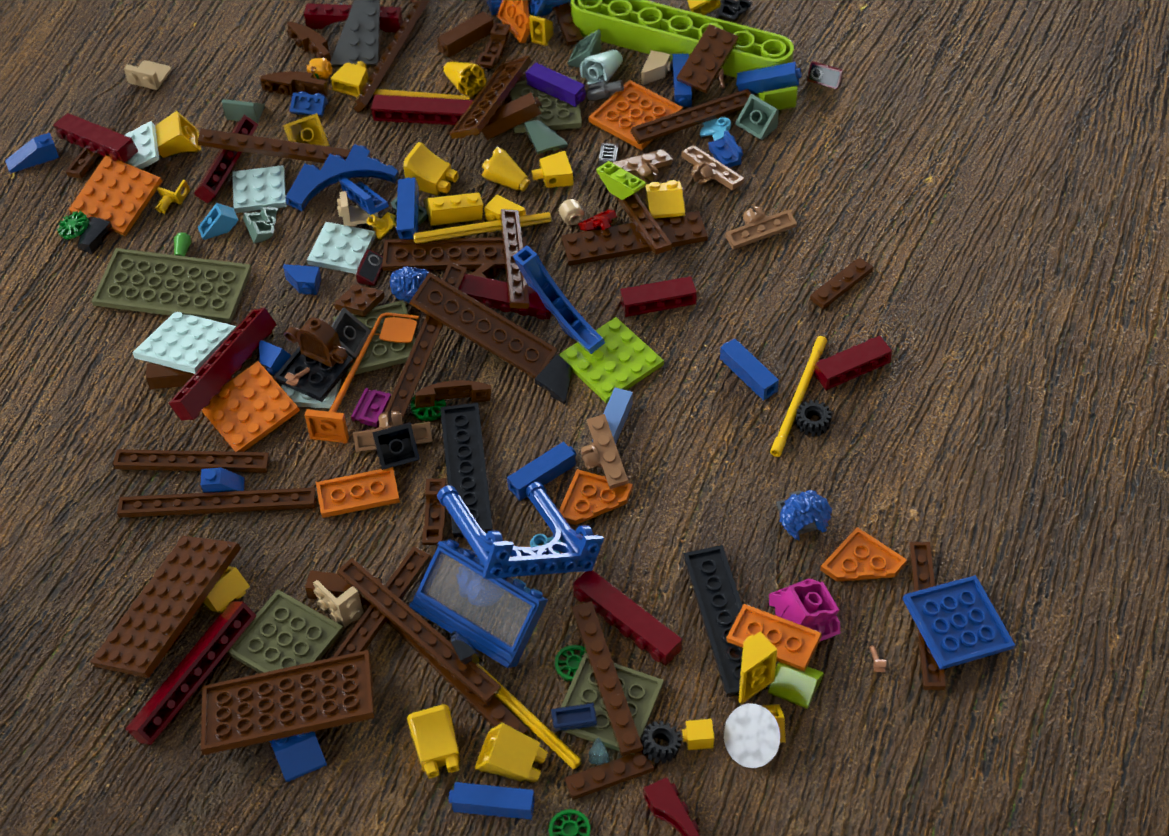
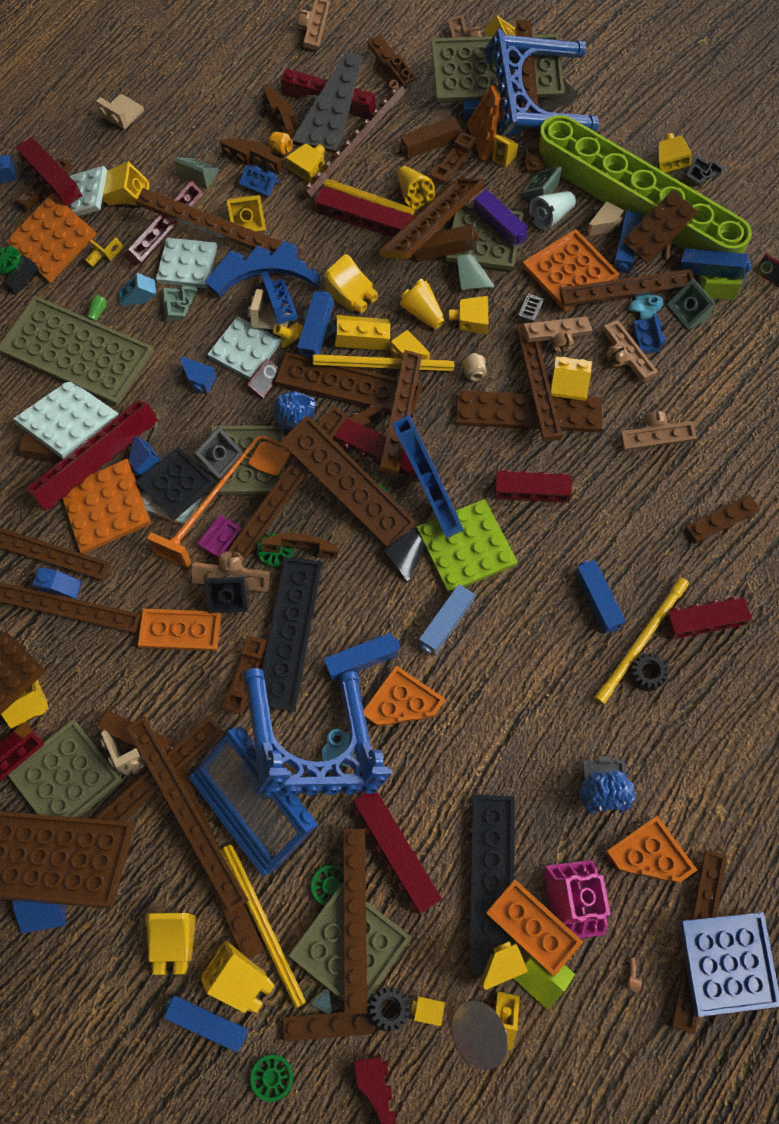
camera: 15 degrees right, 15 degrees up
reddish brown piece [284,317,348,367] -> none
nougat hand [285,367,310,386] -> none
reddish brown plate [334,284,385,317] -> none
black slope [450,631,483,665] -> none
dark blue tile [551,703,597,732] -> none
red hinge [578,209,617,231] -> none
medium nougat plate [581,414,628,489] -> none
dark grey arm [587,80,624,101] -> none
lime slope [596,161,646,200] -> none

